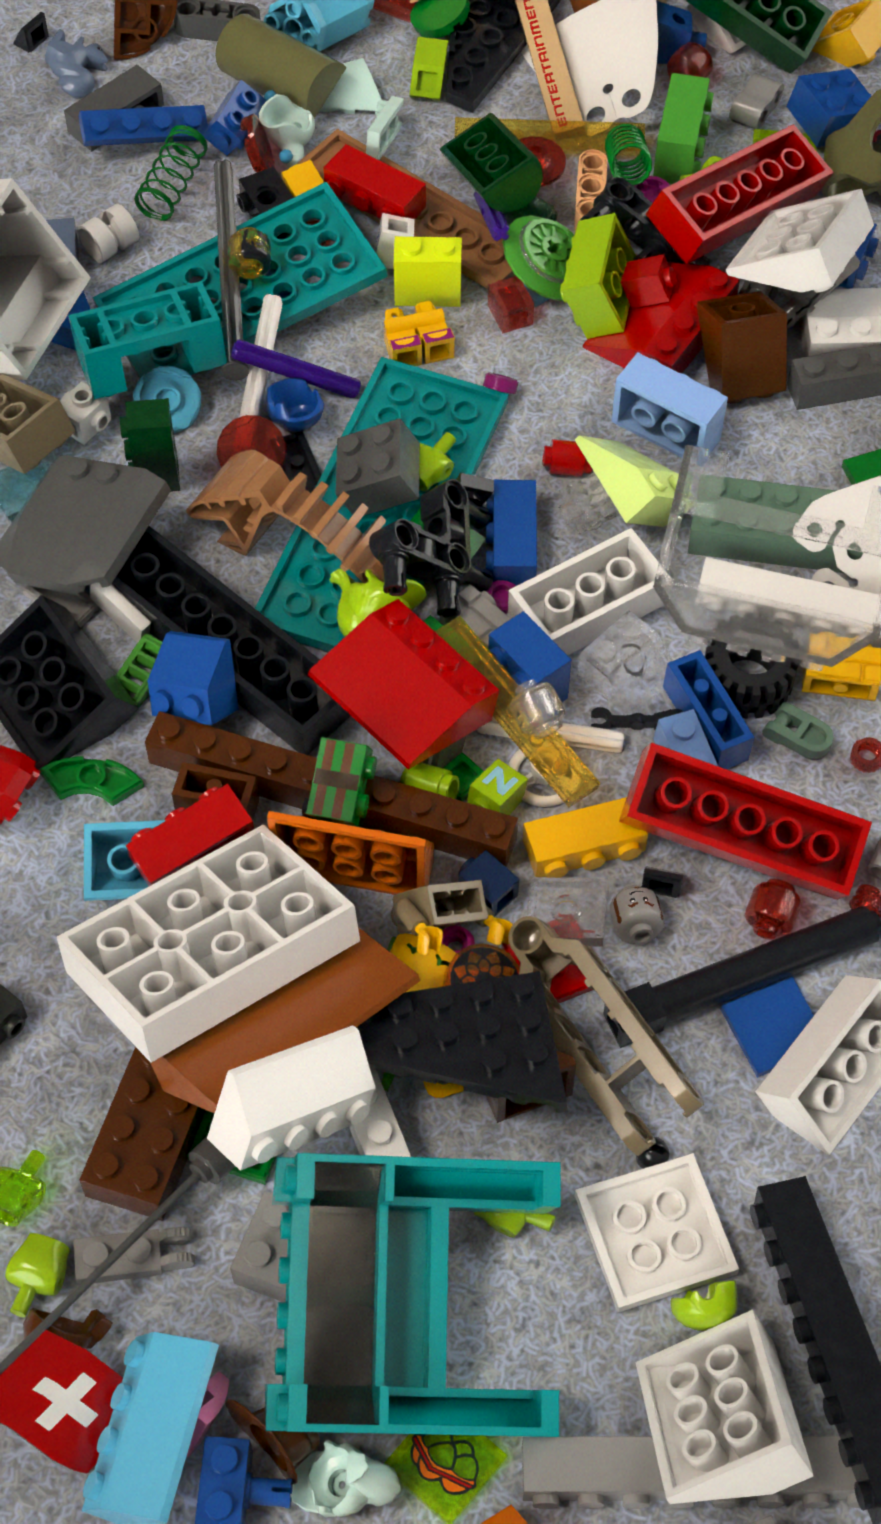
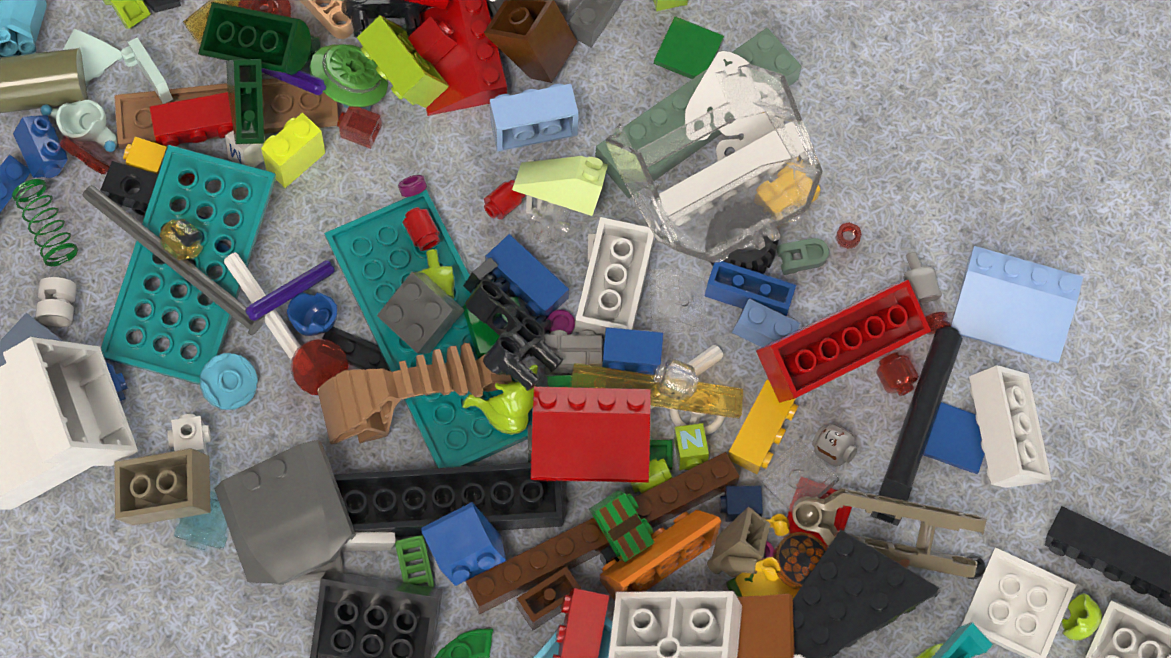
camera: 50 degrees left, 10 degrees up
teal plate [68,281,227,400] -> none
dark green brick [120,398,180,492] -> none
yellow hips [384,301,455,366] -> none
black piece [591,707,683,730] -> none
black slope [641,866,683,898] -> none
none -> dark green slope [226,59,264,144]
none -> red brick [402,207,440,251]

